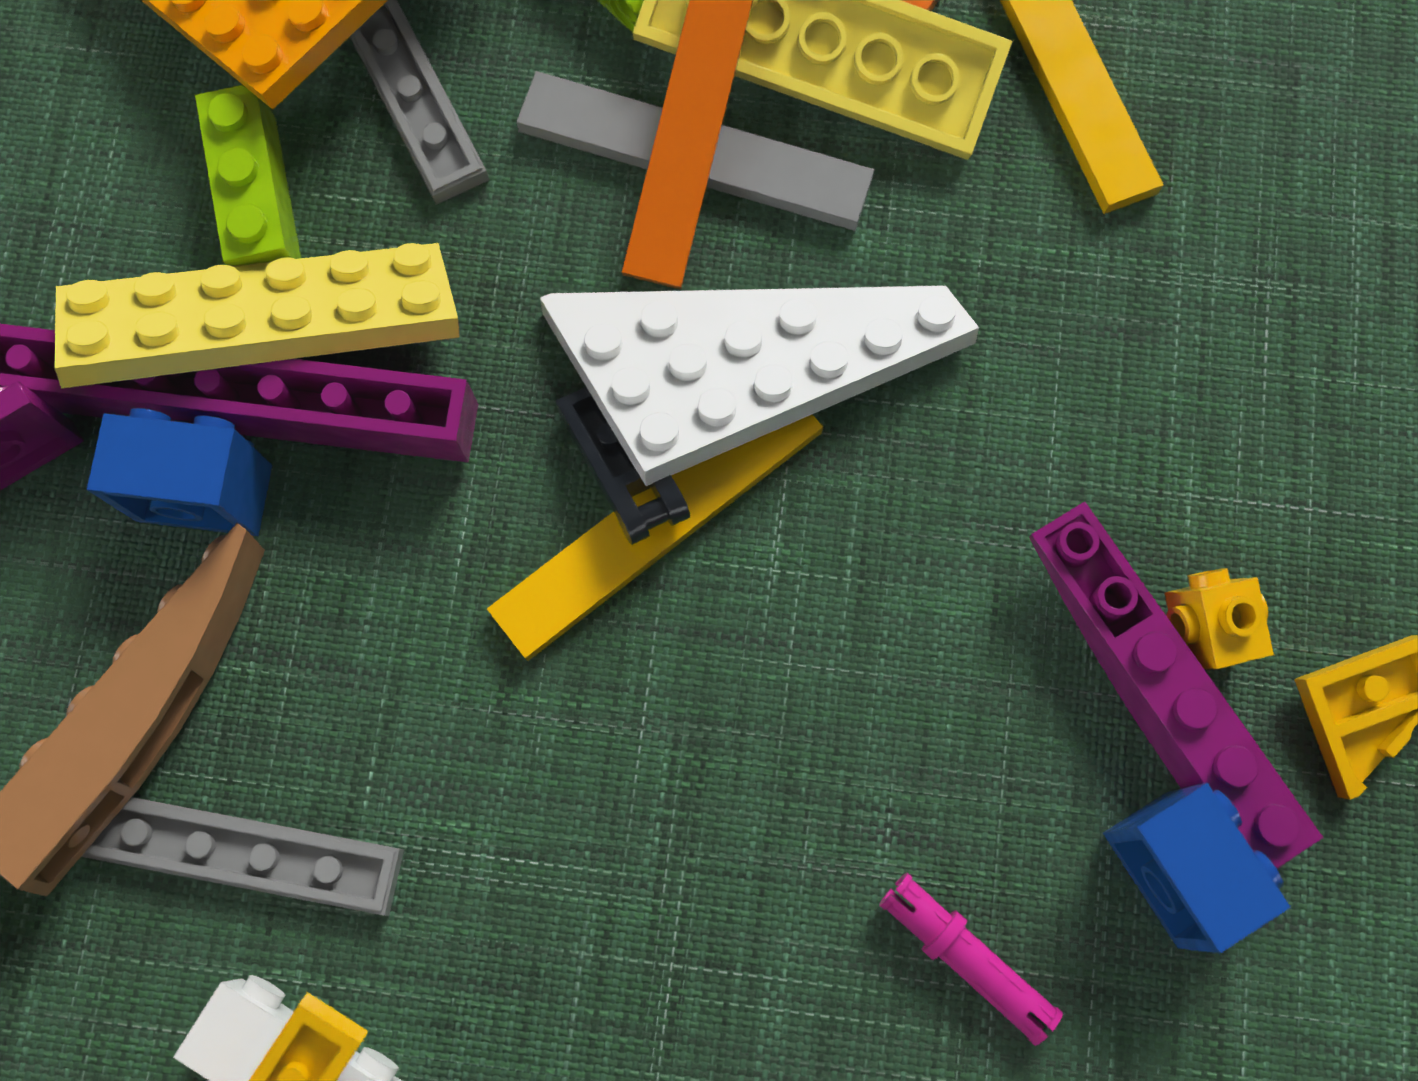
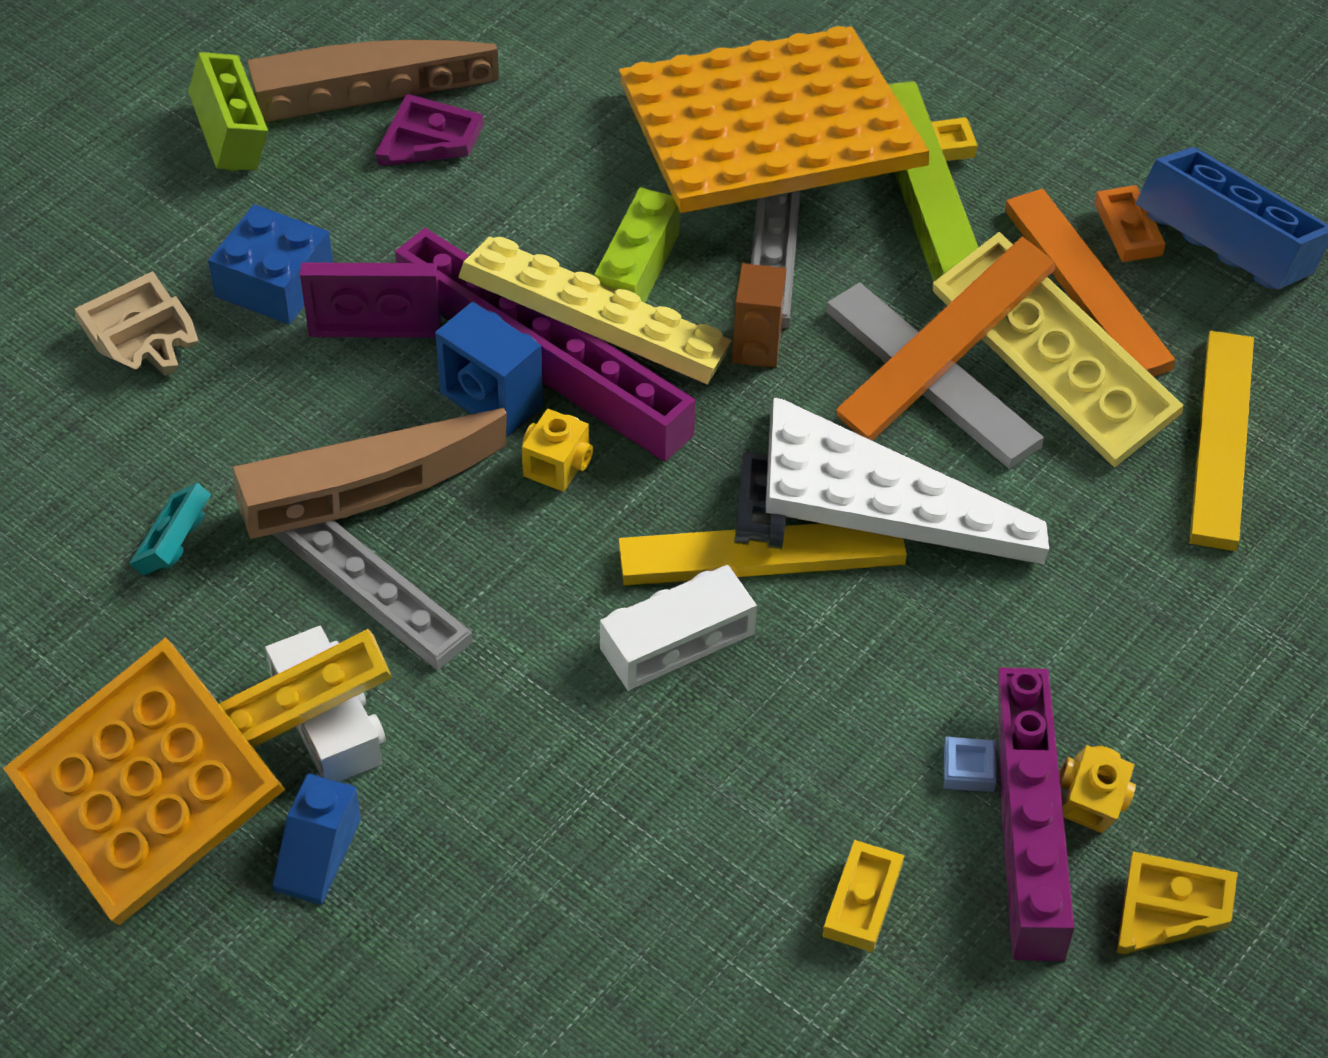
camera: 30 degrees right, 25 degrees down
dark pink pin [879,873,1063,1046] -> none
blue brick [1103,783,1291,953] -> none
none -> yellow brick [522,408,593,492]
none -> white brick [600,564,757,691]
none -> dark orange brick [732,263,787,368]
none -> yellow plate [822,840,904,953]
none -> light blue tile [944,737,996,792]

